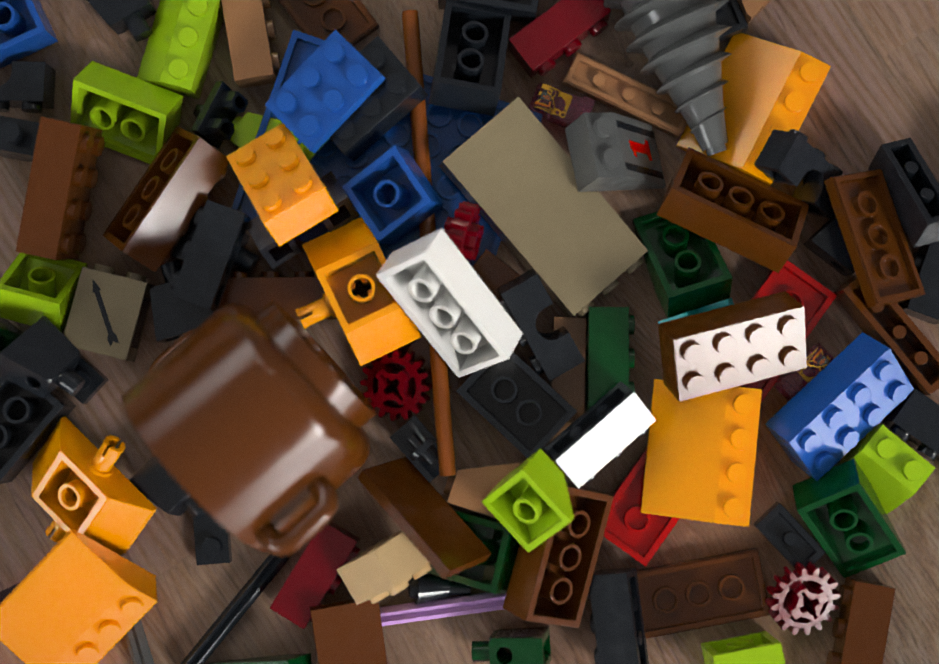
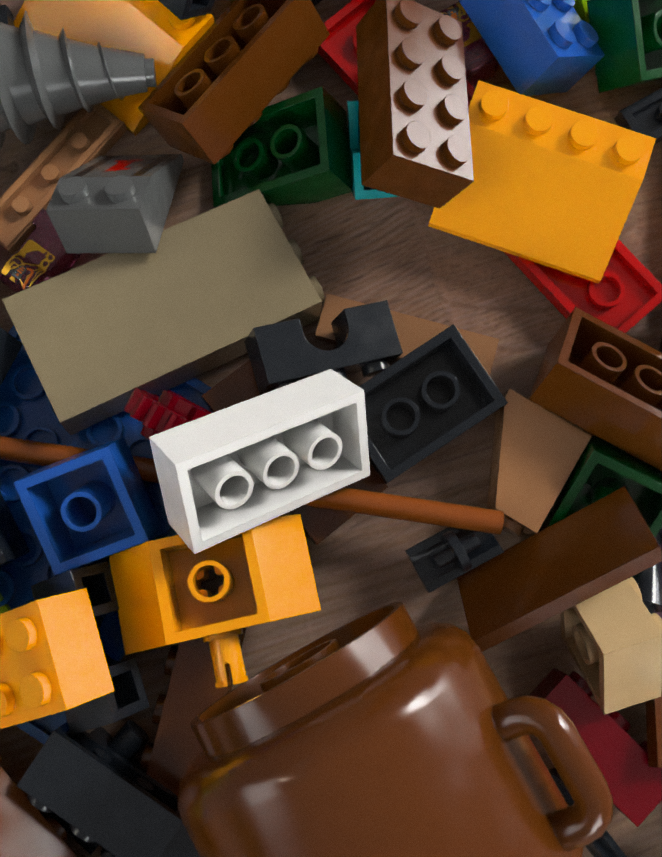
camera: 80 degrees left, 5 degrees down
dark red gear [360,348,432,421] -> none
lime slope [482,448,574,553] -> none
brick [544,381,656,488] -> none
dark green brick [586,307,635,411] -> none

